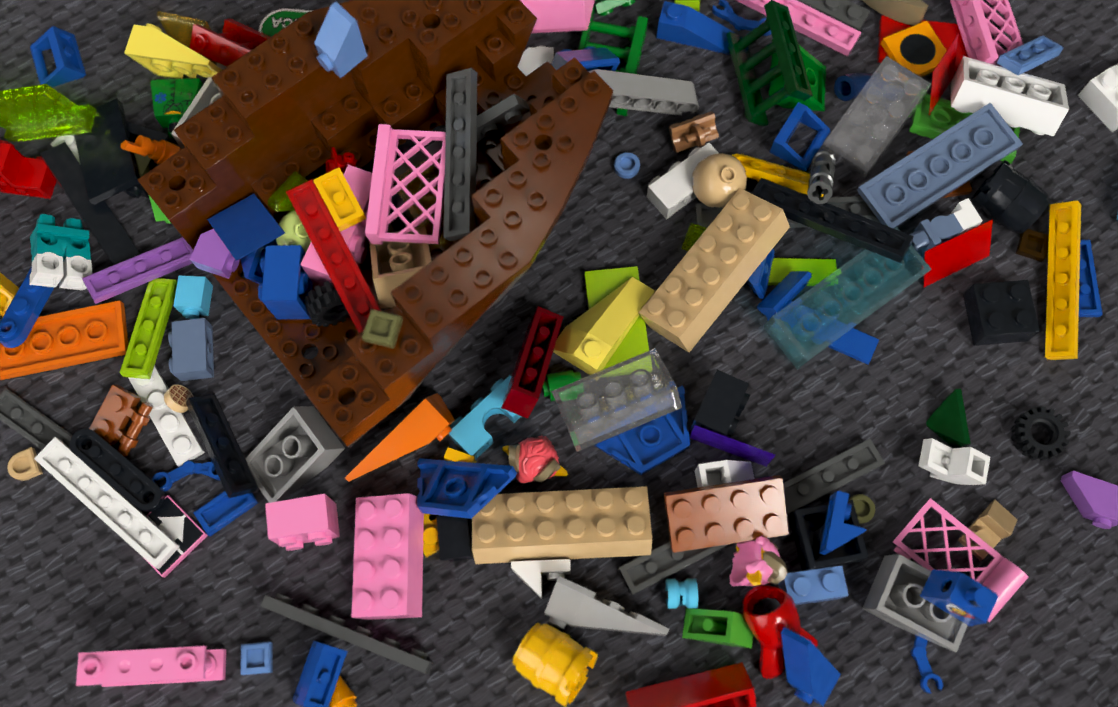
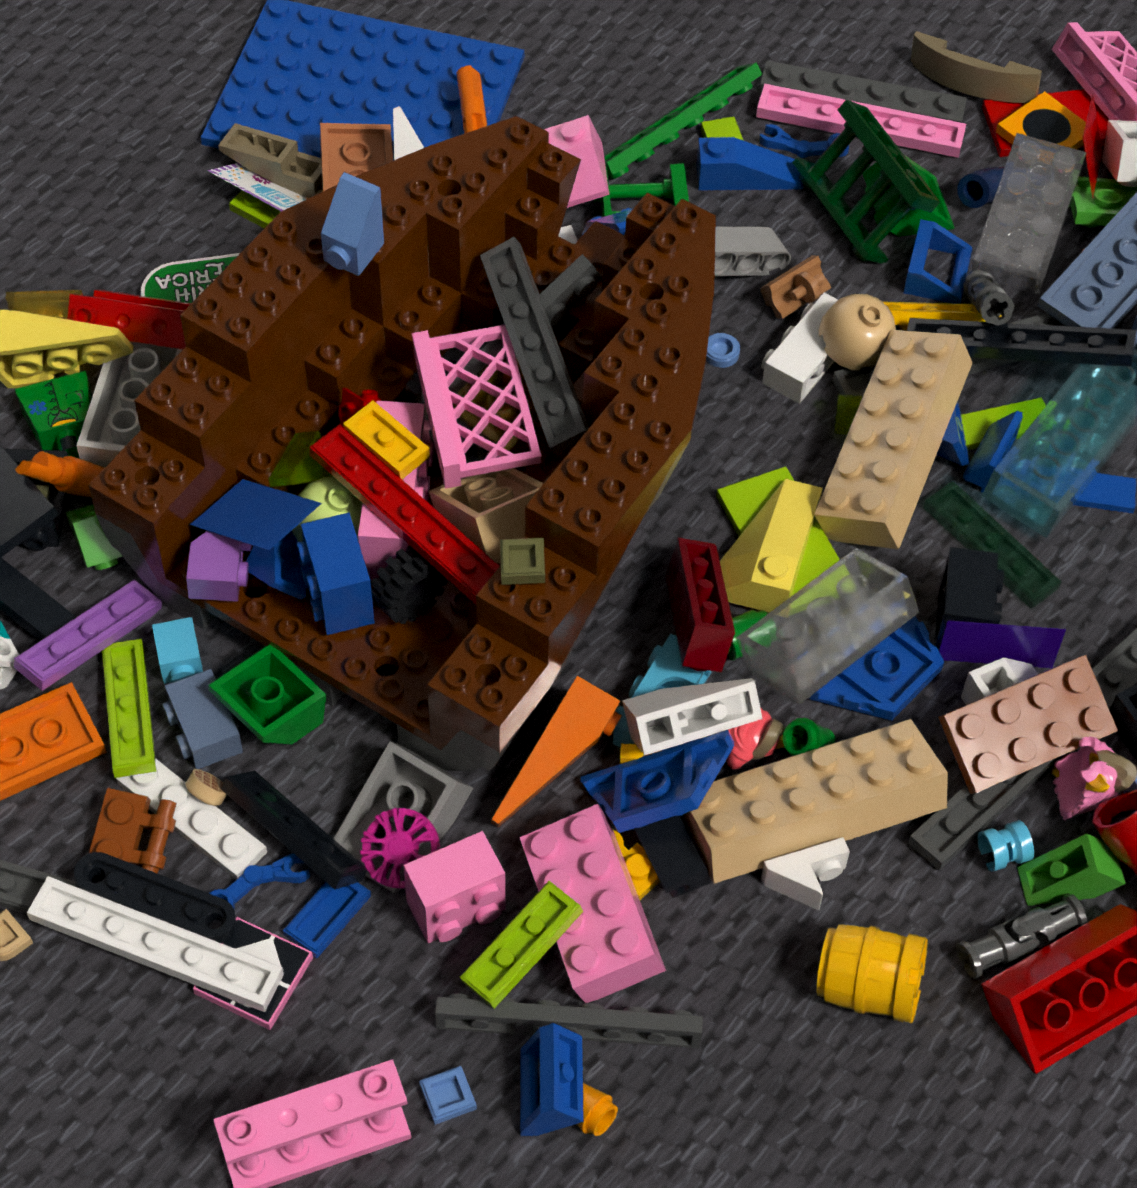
camera: 20 degrees left, 15 degrees down
light grey wedge [544,576,669,636] -> none
none -> green slope [208,645,326,744]
none -> dark pink wheel [360,808,440,889]
none -> lime tile [460,881,584,1009]
none -> white slope [622,678,763,755]
none -> green cone [782,718,835,756]
none -> clear green tile [923,481,1062,609]
none -> dark grey piece [956,893,1087,979]

